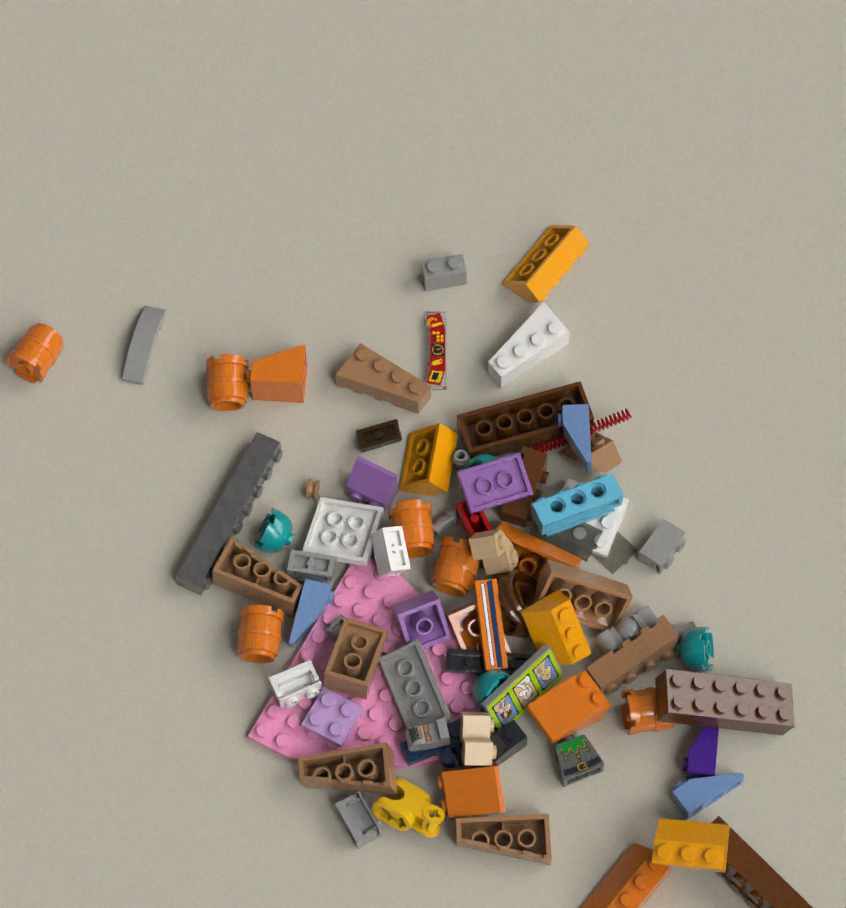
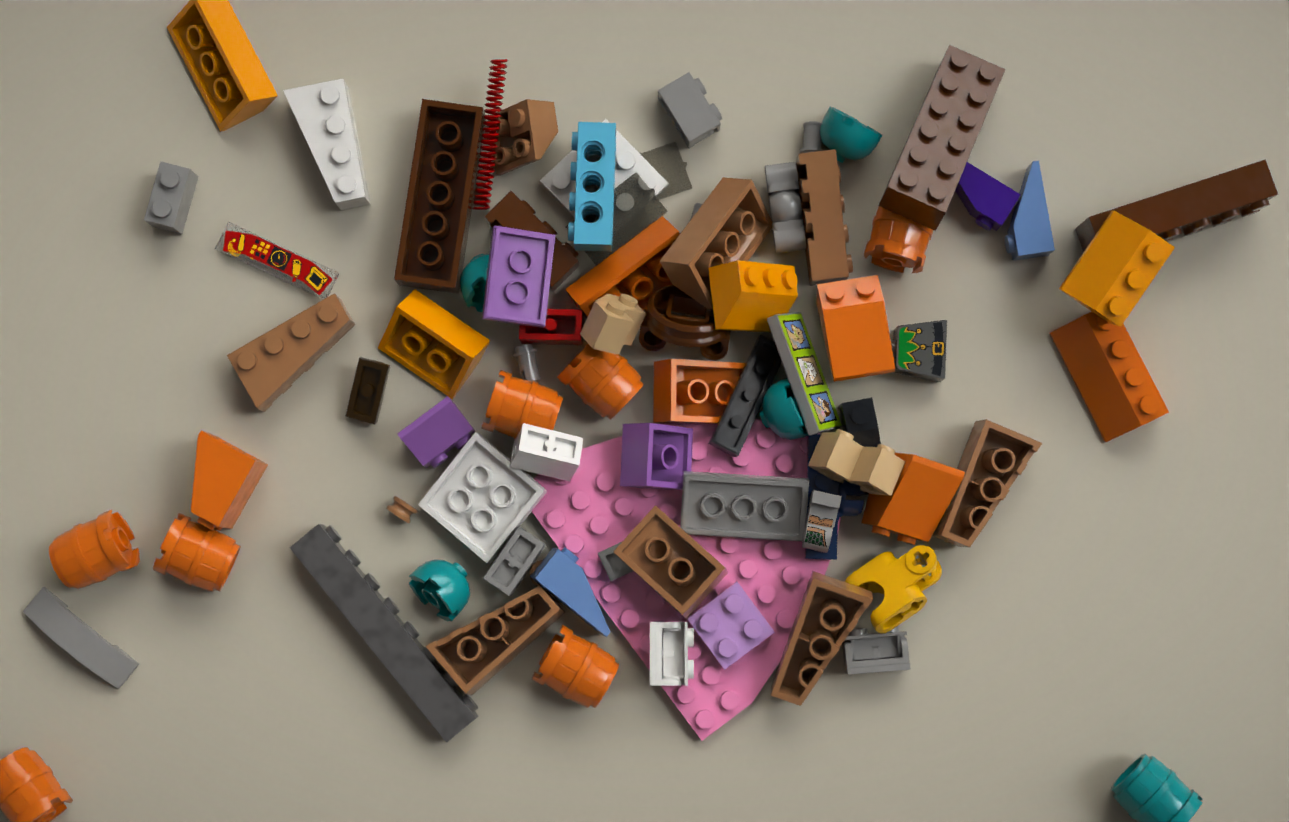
camera: 65 degrees left, 20 degrees up
light grey pin [452,450,470,471] -> none
orange tile [473,579,508,671] -> none
medium blue slope [558,404,592,473] -> none
none -> orange piece [49,510,140,589]

